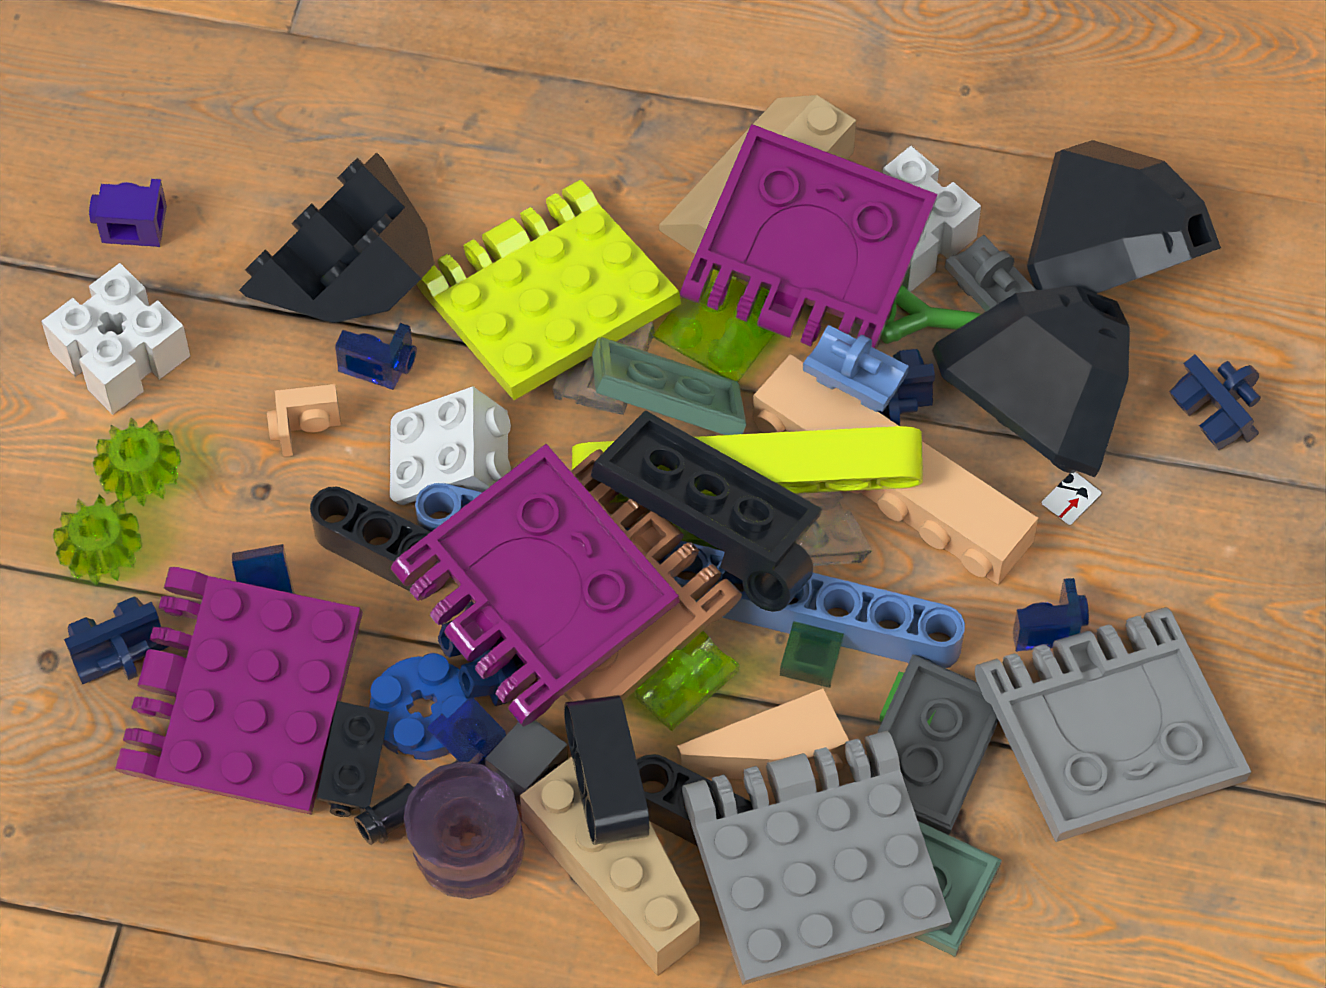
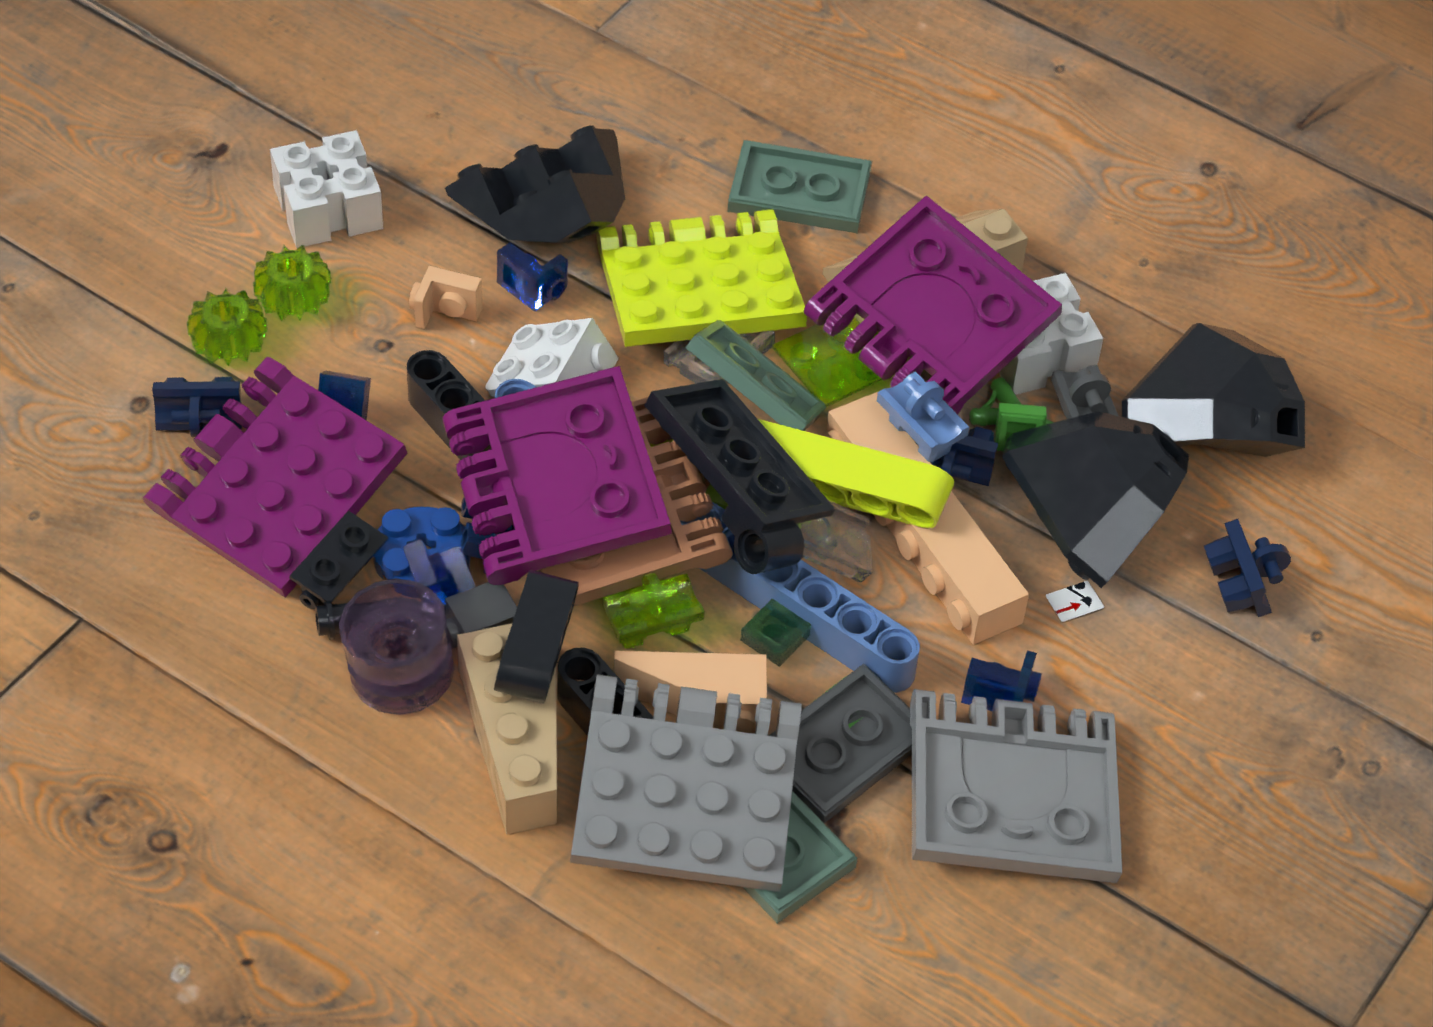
camera: 20 degrees right, 10 degrees down
dark purple brick [89,179,167,247] -> none
none -> sand green tile [727,140,872,233]
none -> bright green tile [994,403,1047,451]

